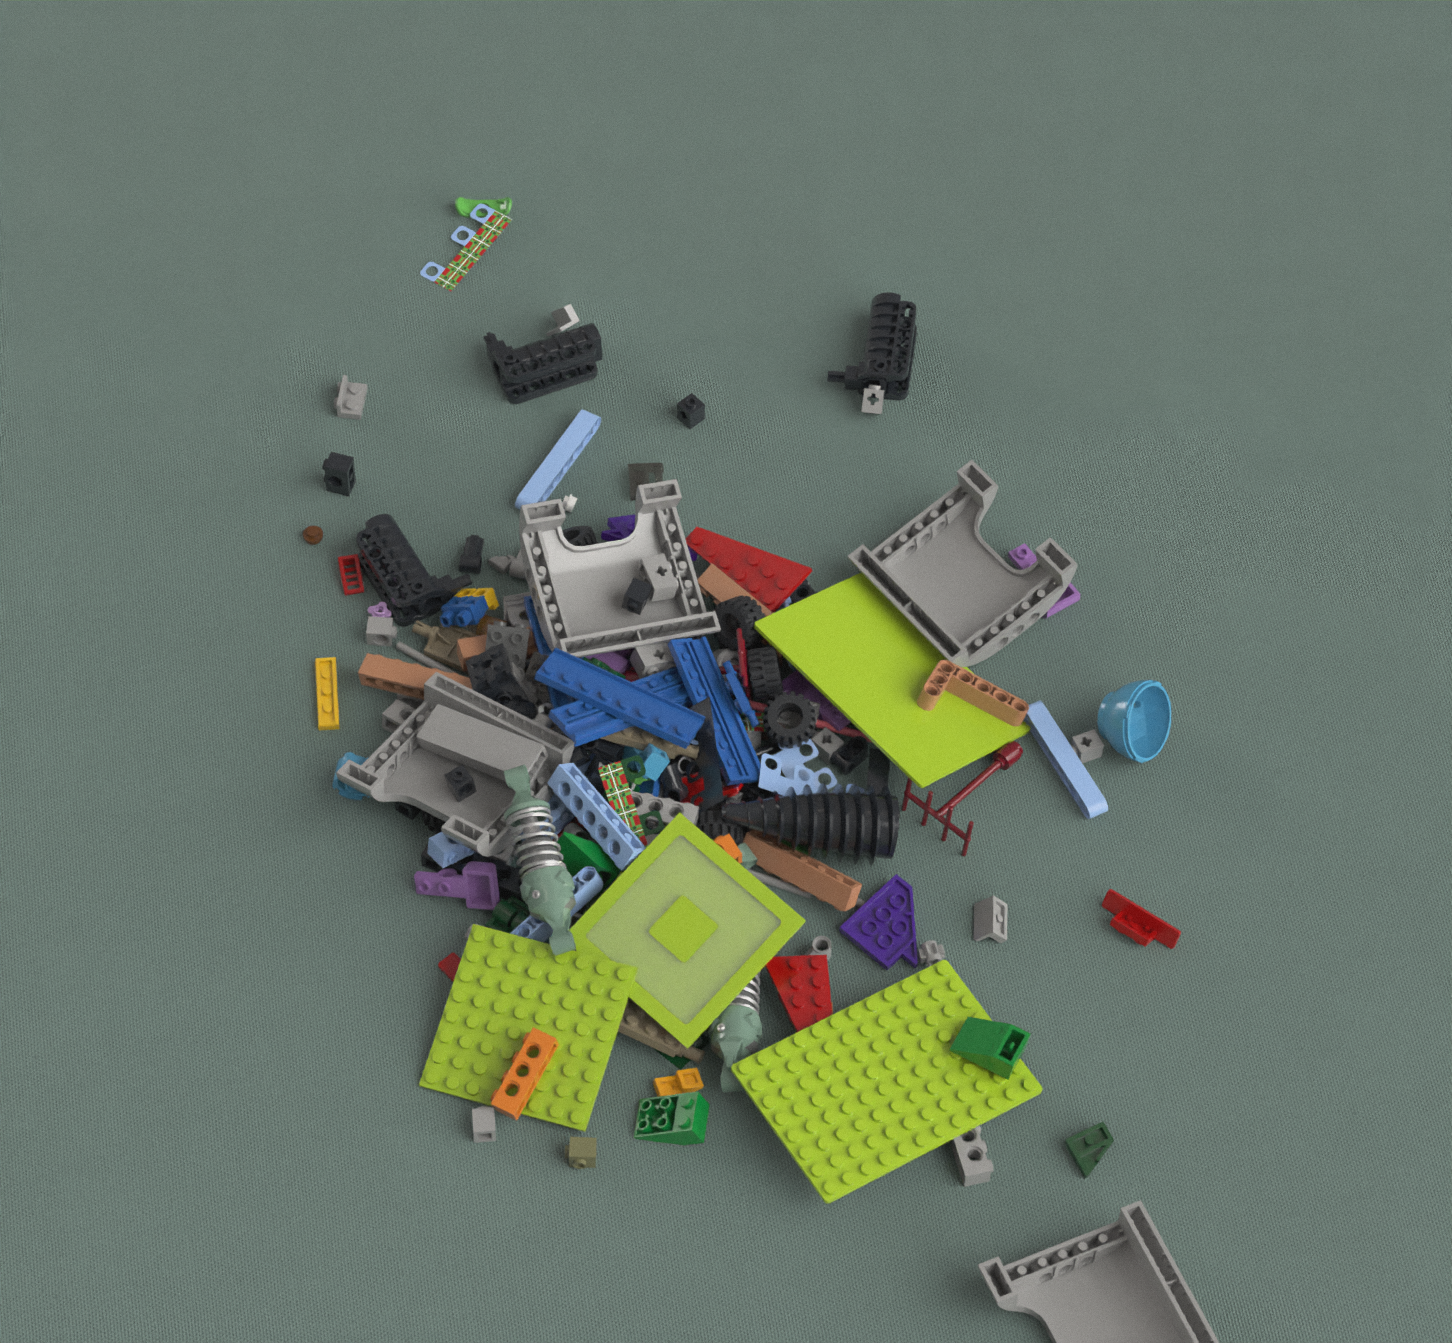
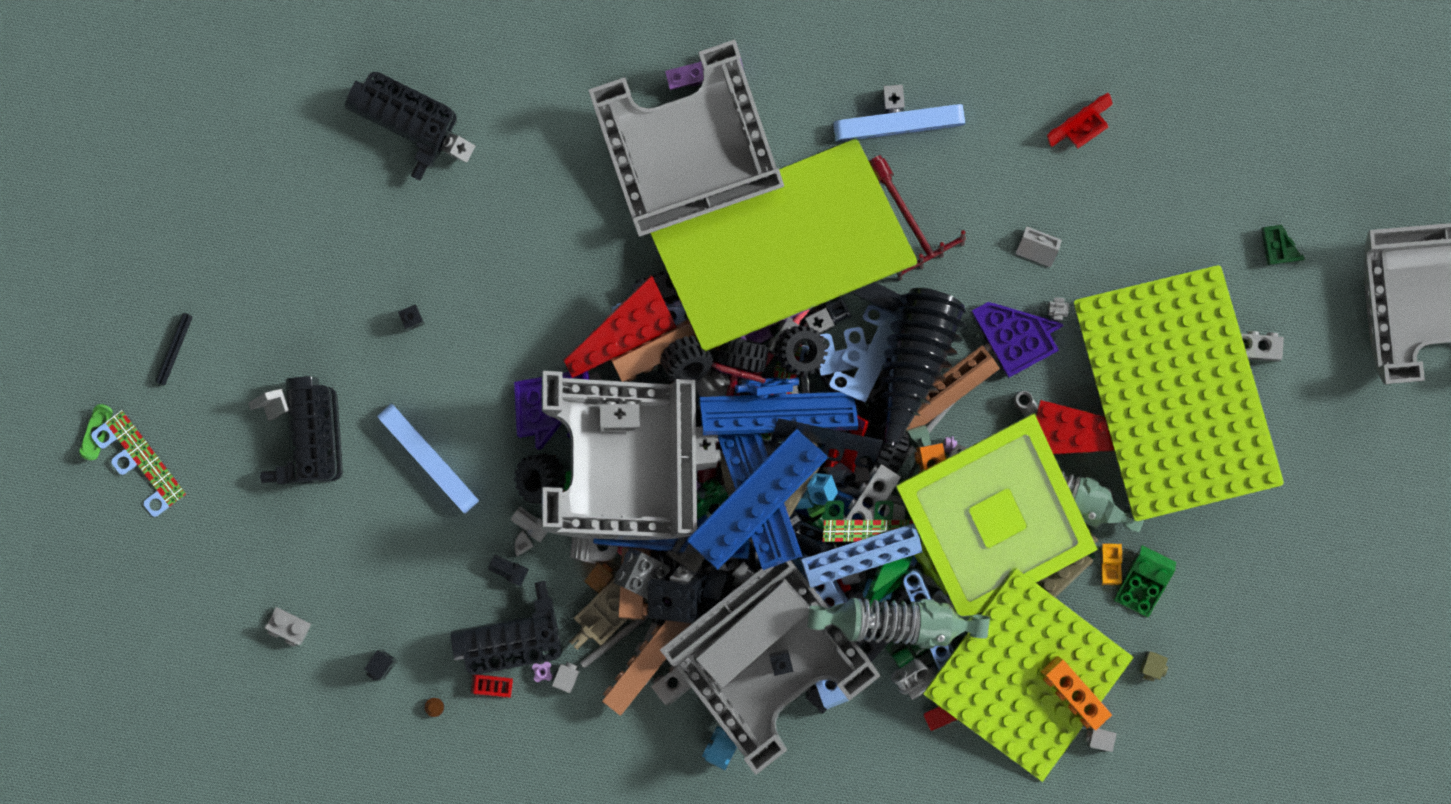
camera: 70 degrees left, 30 degrees up
yellow tile [315,657,340,731] -> none
medium lavender plate [414,861,500,910] -> none
blue hips [440,588,499,627] -> none
white plate [562,494,577,513] -> none
black brick [621,578,652,615] -> none
clear smoke plate [628,462,664,501] -> none
nougat beam [917,660,1029,726] -> none
green slope [949,1017,1031,1080] -> none
dark azure piece [1097,680,1171,763] -> none
none -> black axle [155,313,193,385]
none -> light grey piece [891,658,931,695]

